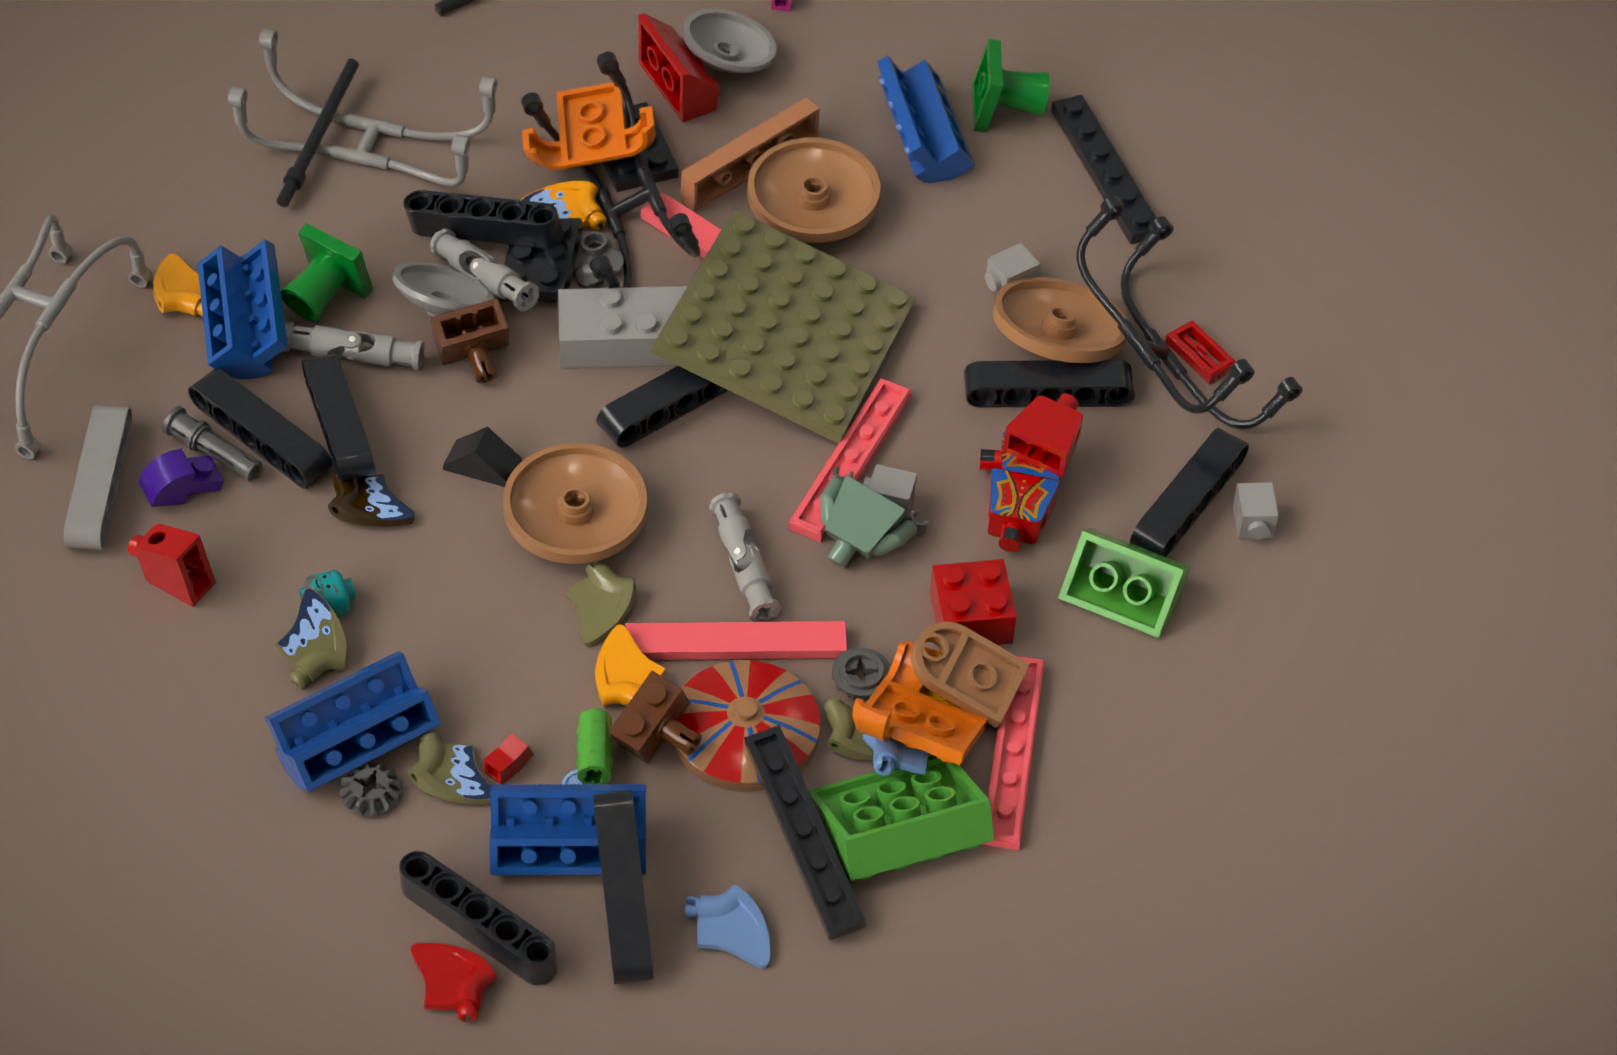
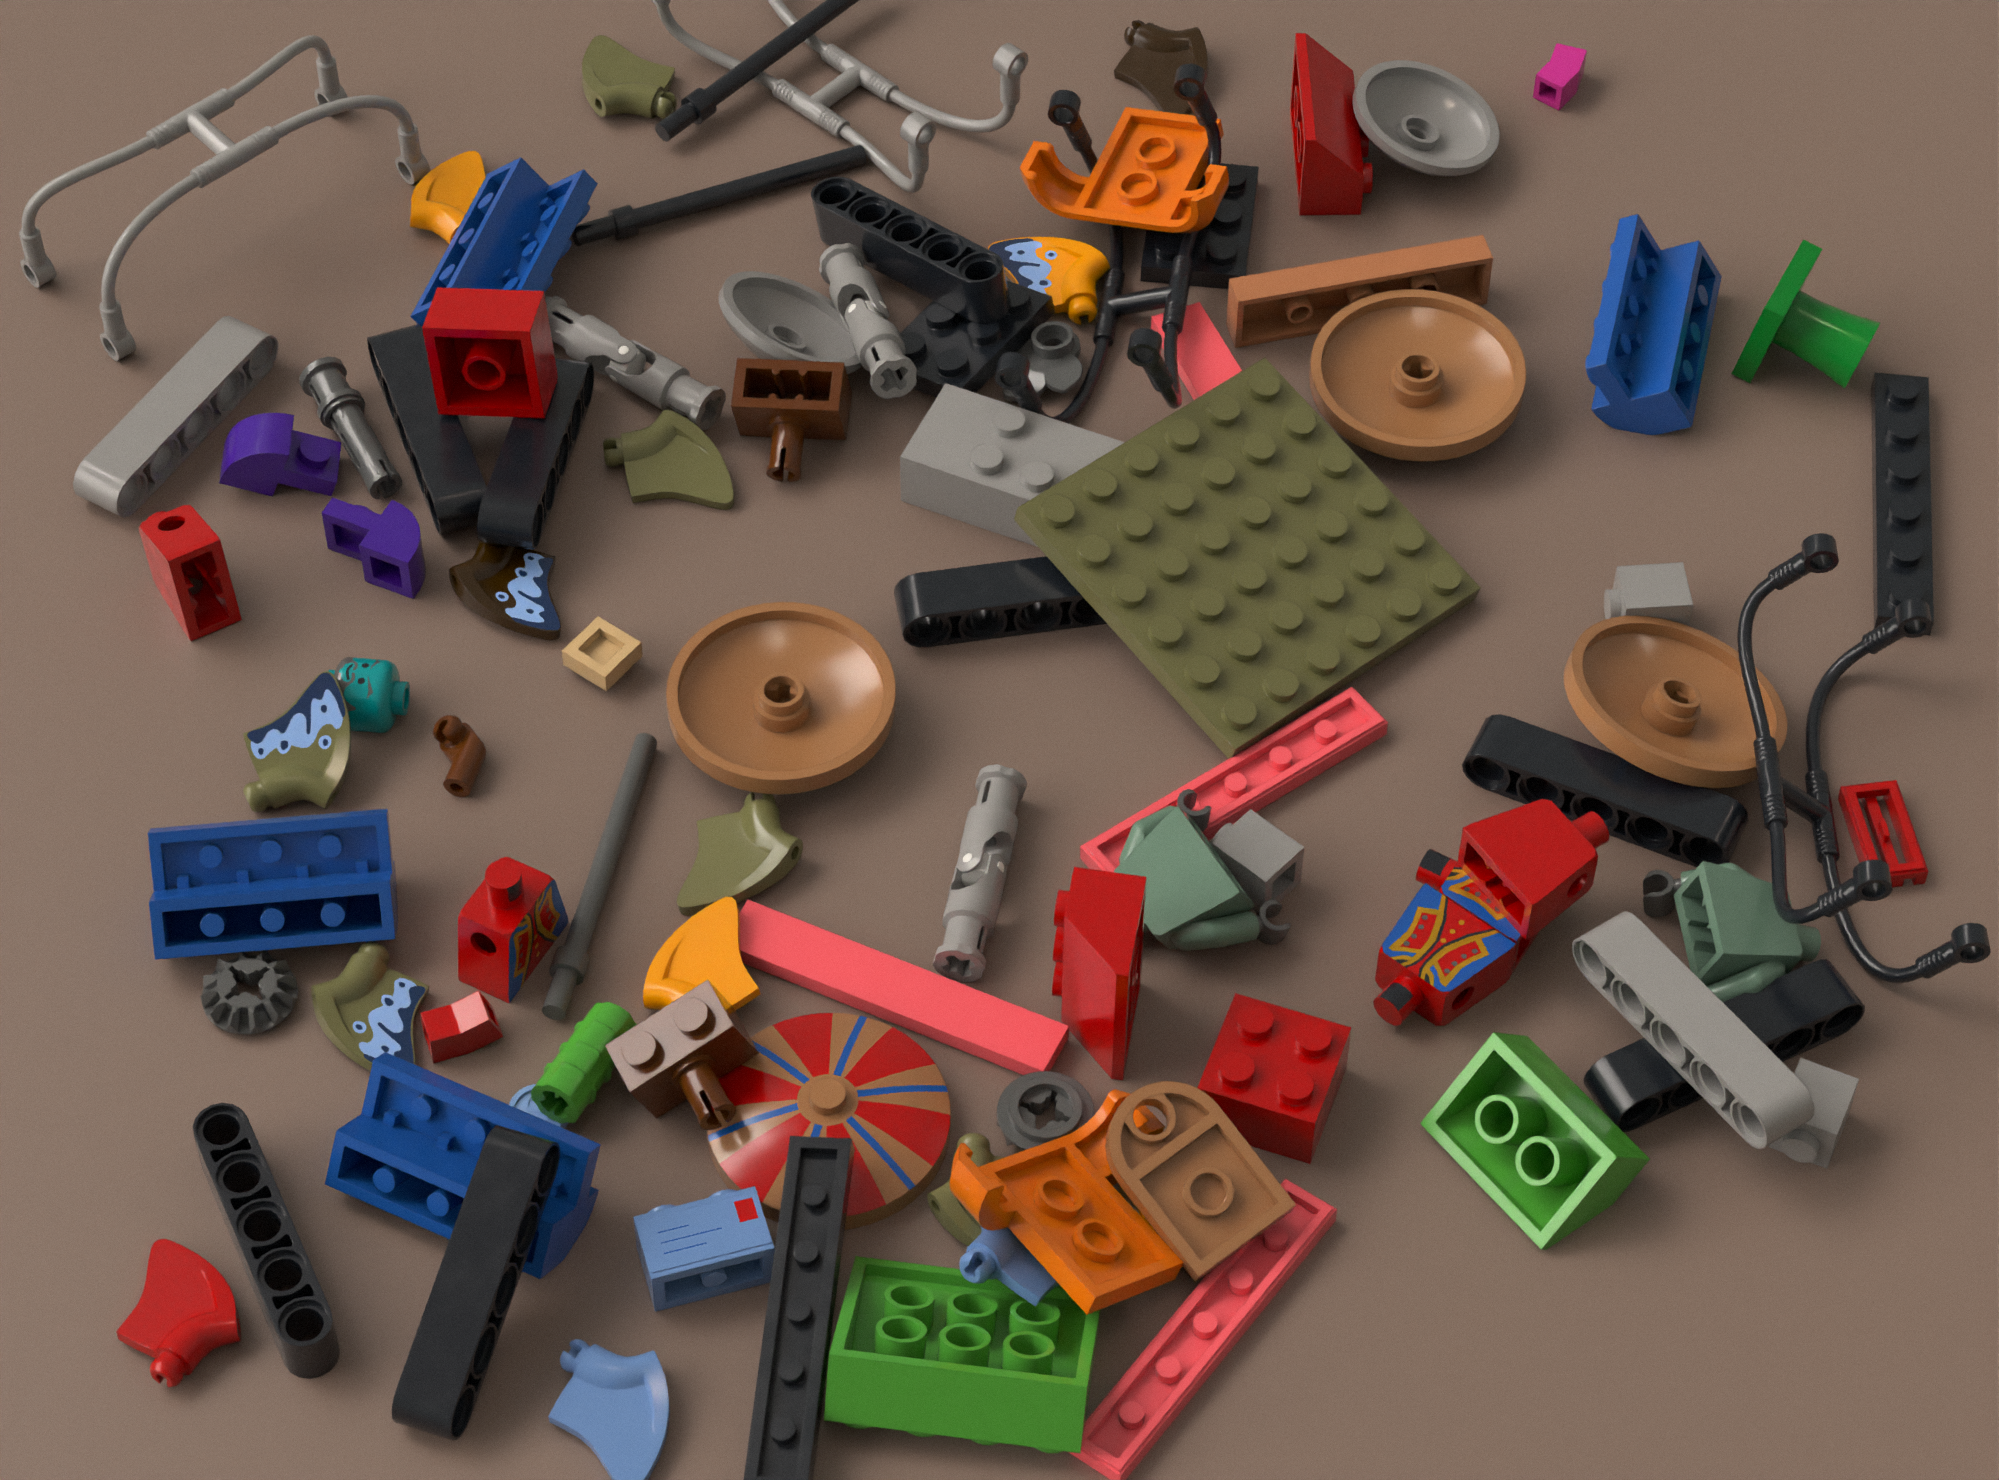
camera: 30 degrees right, 0 degrees up
green plant [281,223,373,322] -> none
black slope [443,426,522,487] -> none
none -> dark purple brick [321,497,426,599]
none -> red brick [422,287,558,418]
none -> reddish brown arm [433,715,486,797]
none -> red torso [458,857,569,1003]
none -> dark grey bar [542,733,657,1020]
none -> tan plate [562,616,643,691]
none -> black bar [572,145,867,246]
none -> olive arm [582,35,677,119]
none -> olive arm [603,410,734,510]
none -> medium blue brick [633,1186,775,1312]
none -> red slope [1052,867,1147,1080]
none -> dark brown arm [1114,20,1209,115]
none -> light grey beam [1572,911,1814,1149]
none -> sand green torso [1643,861,1821,1002]

